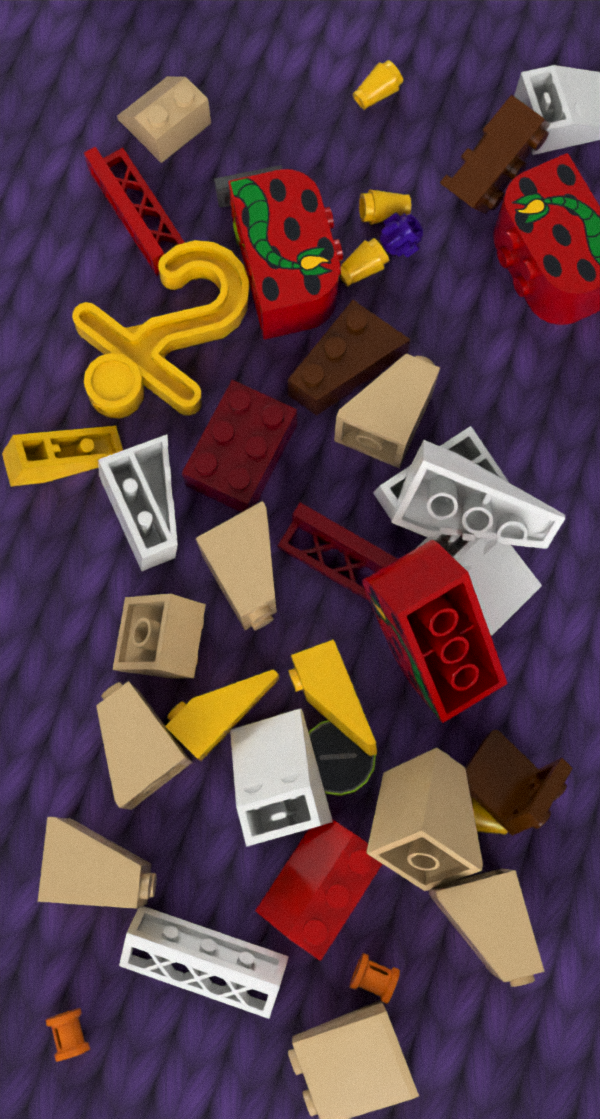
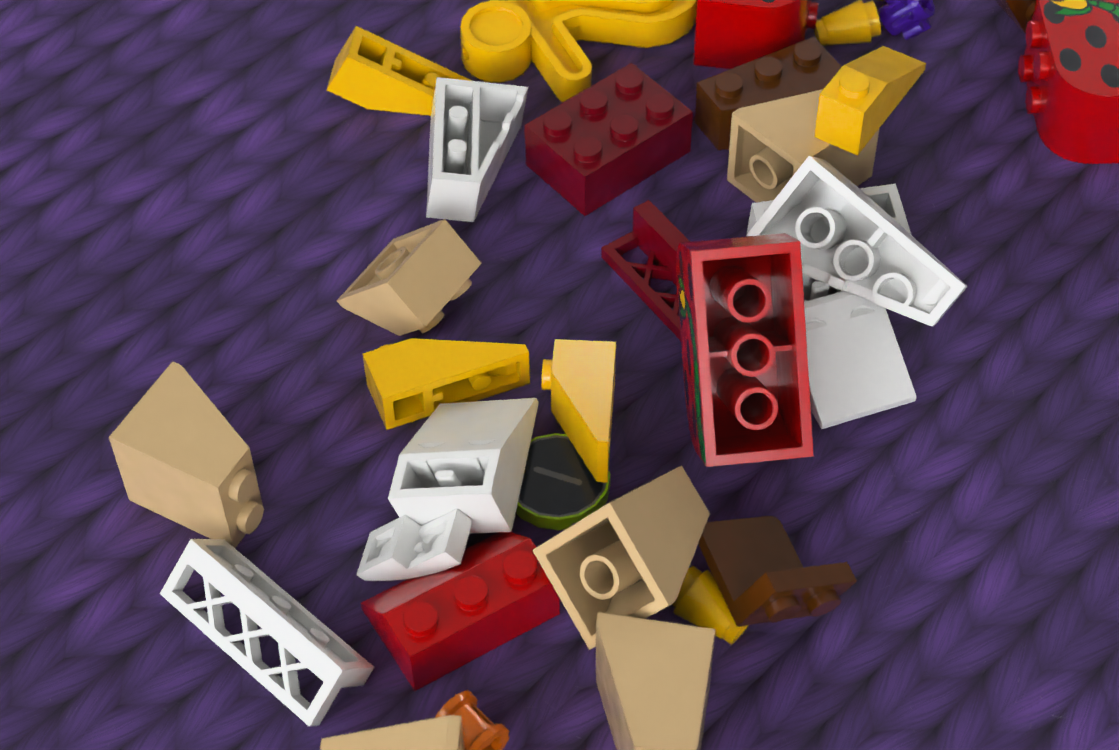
camera: 25 degrees right, 25 degrees down
orange bush [45,1008,90,1062] -> none
tan slope [96,681,193,810] -> none
tan slope [196,501,277,630] -> none
none -> white slope [356,509,473,581]
none -> yellow slope [814,46,926,156]

